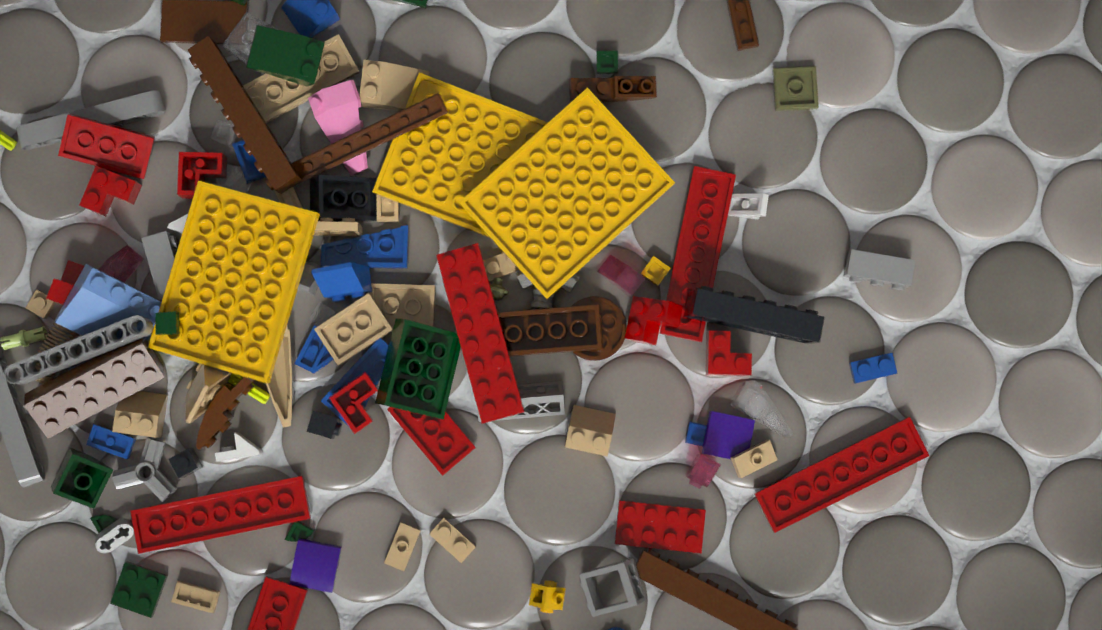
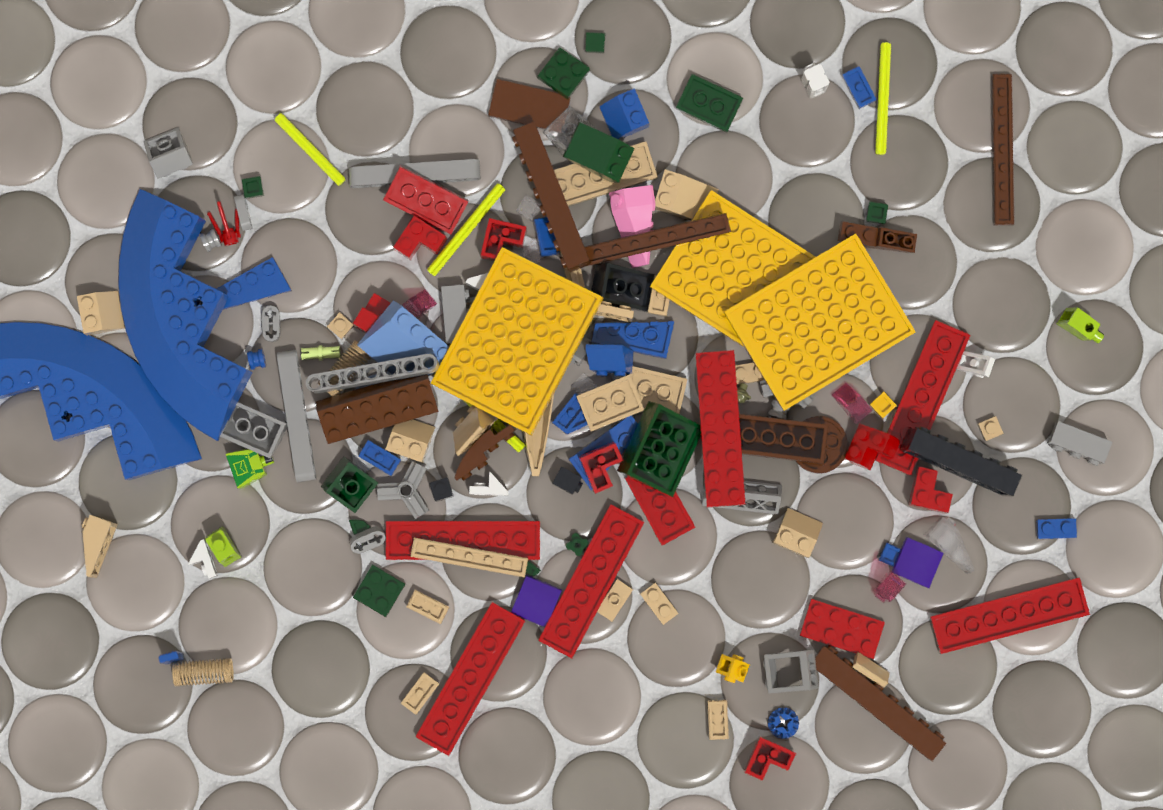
camera: 15 degrees right, 0 degrees up
dark green tile [155,311,179,335] -> none
tan plate [731,440,778,478] -> none
olive tile [773,66,819,111] -> none
none -> tan tile [411,538,528,577]
none -> neon yellow axle [427,184,505,276]
none -> red plate [538,504,645,659]
none -> dark green plate [566,533,589,556]
none -> tan tile [853,652,890,687]
none -> tan plate [977,416,1004,441]
none -> lime torso [1056,307,1104,344]

